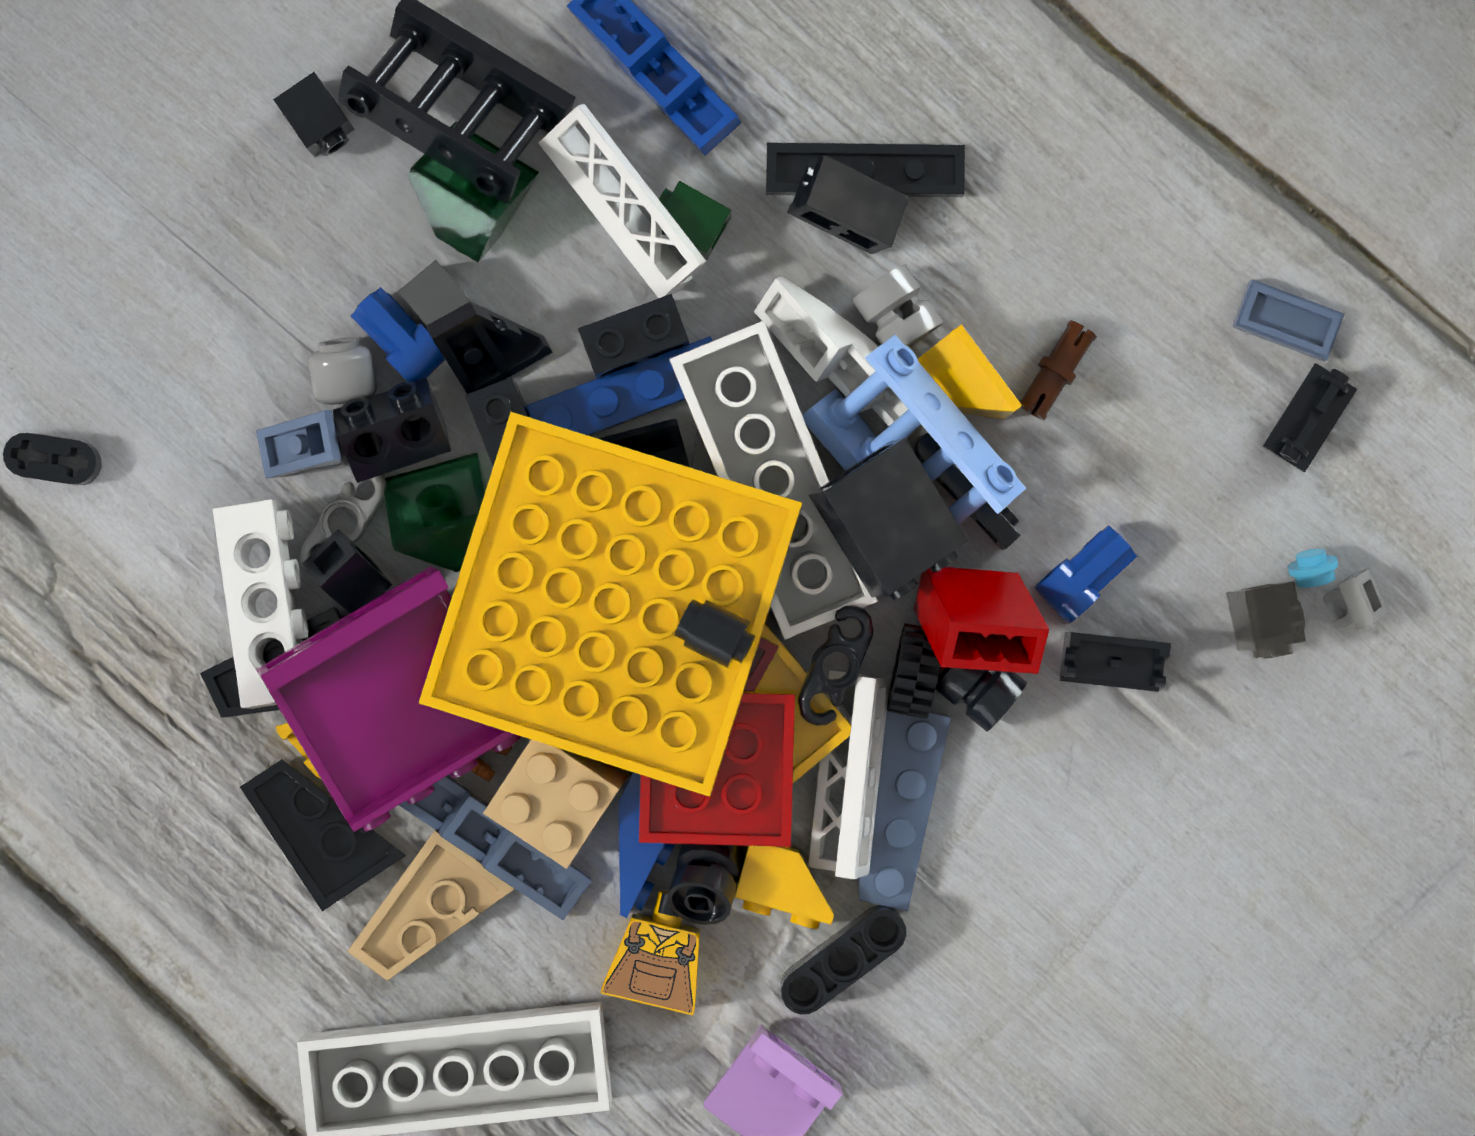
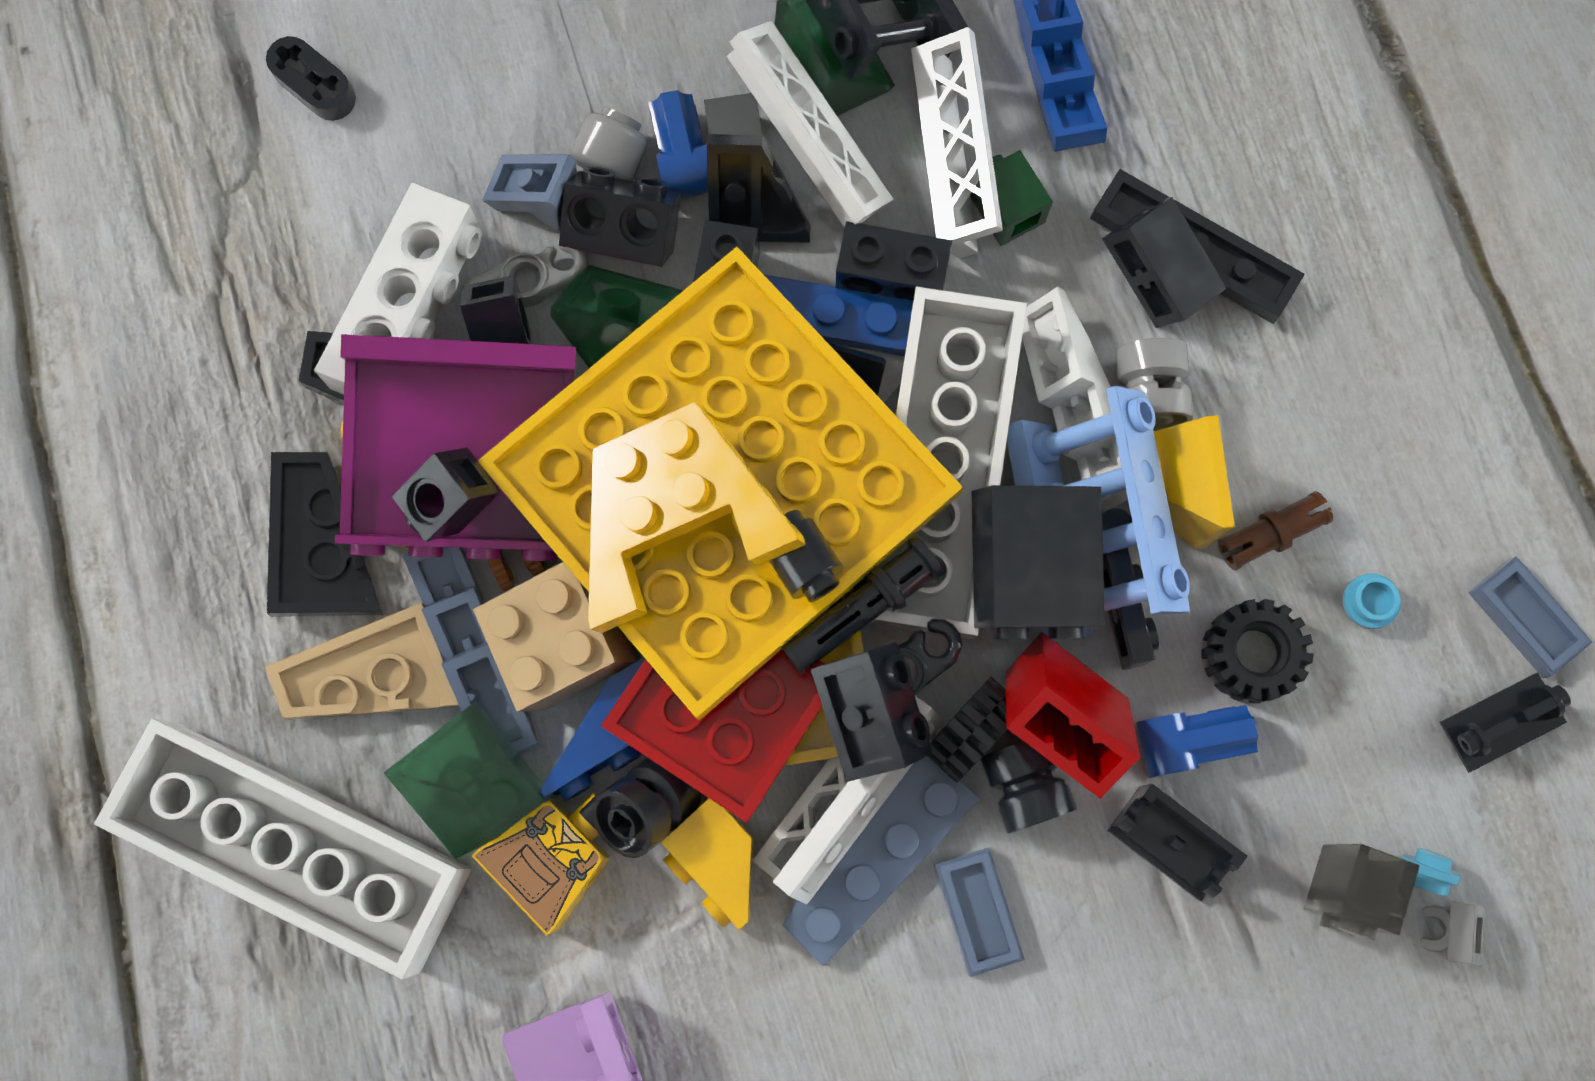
camera: 30 degrees right, 10 degrees down
black beam [780,905,907,1015] -> none
none -> clear green slope [384,701,544,859]
none -> black brick [392,447,501,542]
none -> yellow wing [588,402,806,633]
none -> white fence [727,21,893,228]
none -> black pin [781,536,946,675]
none -> black bracket [810,642,932,782]
none -> sand blue tile [934,848,1025,977]
none -> black tyre [1201,599,1314,703]
none -> medium azure plate [1343,573,1401,629]

